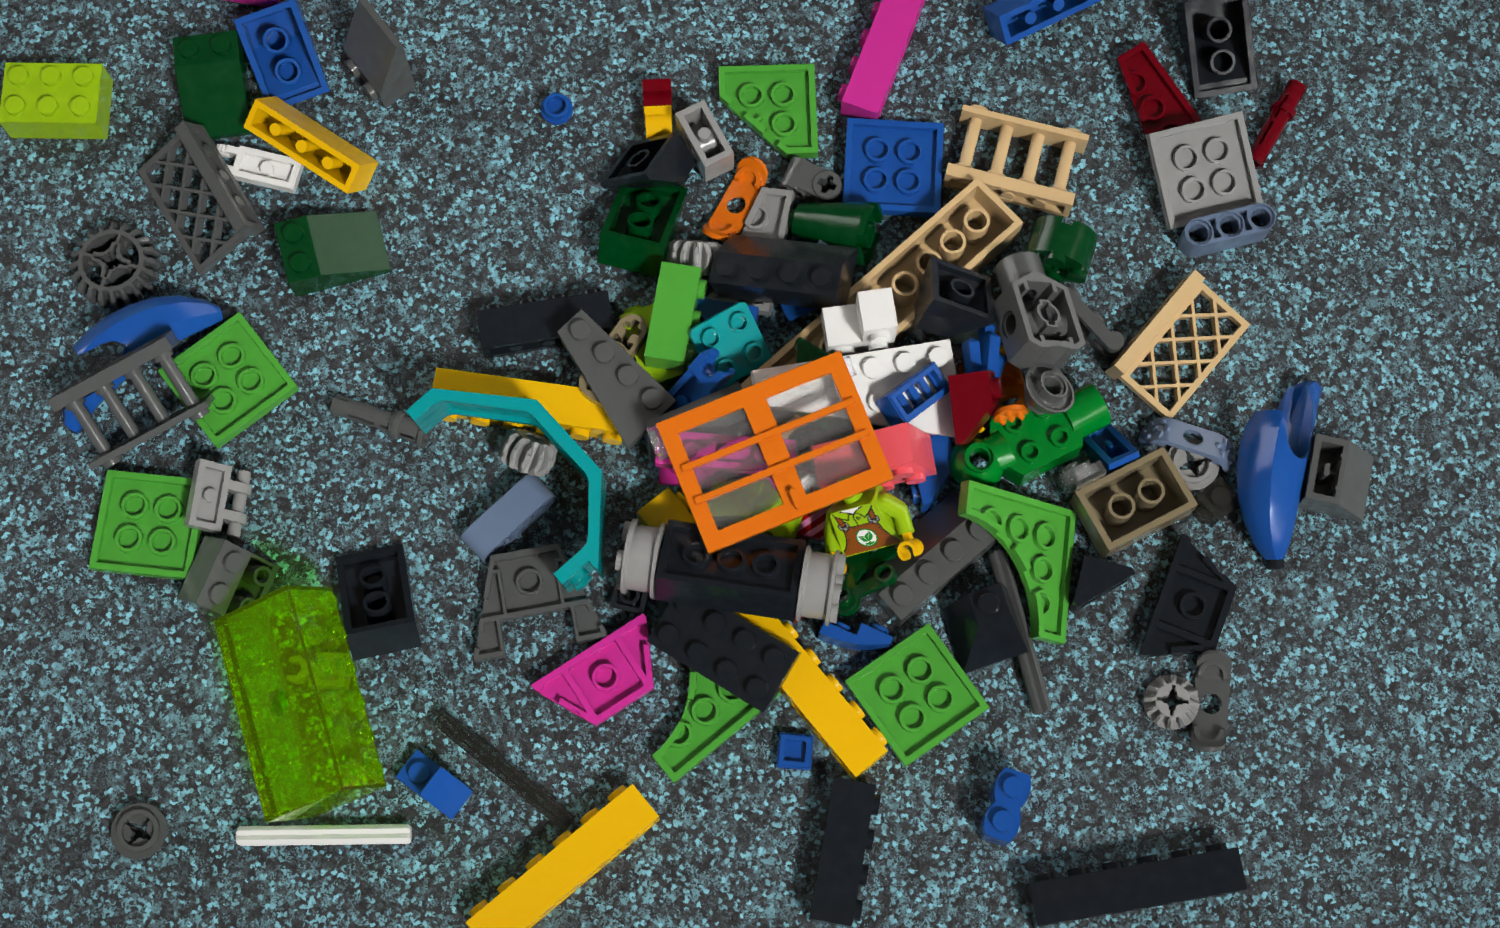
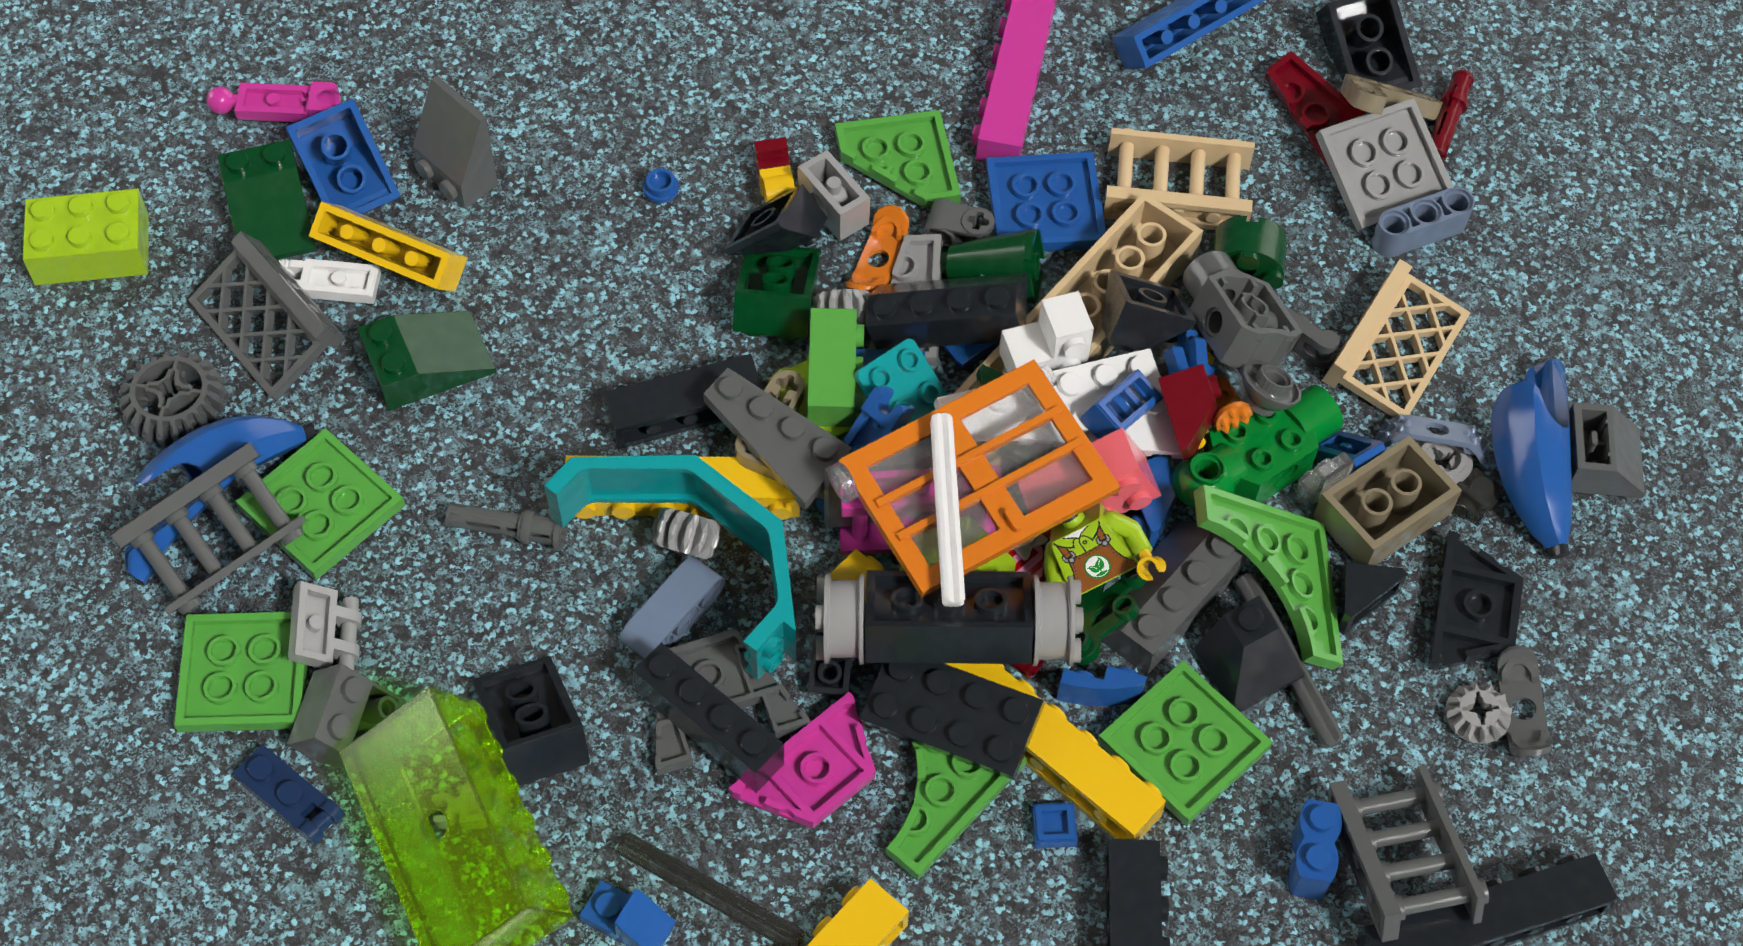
camera: 10 degrees left, 15 degrees down
none -> dark blue plate [232,744,346,846]
none -> black brick [633,642,784,793]
none -> white axle [930,413,965,607]
none -> dark grey fence [1328,765,1489,942]
none -> dark tan beam [1340,74,1443,120]

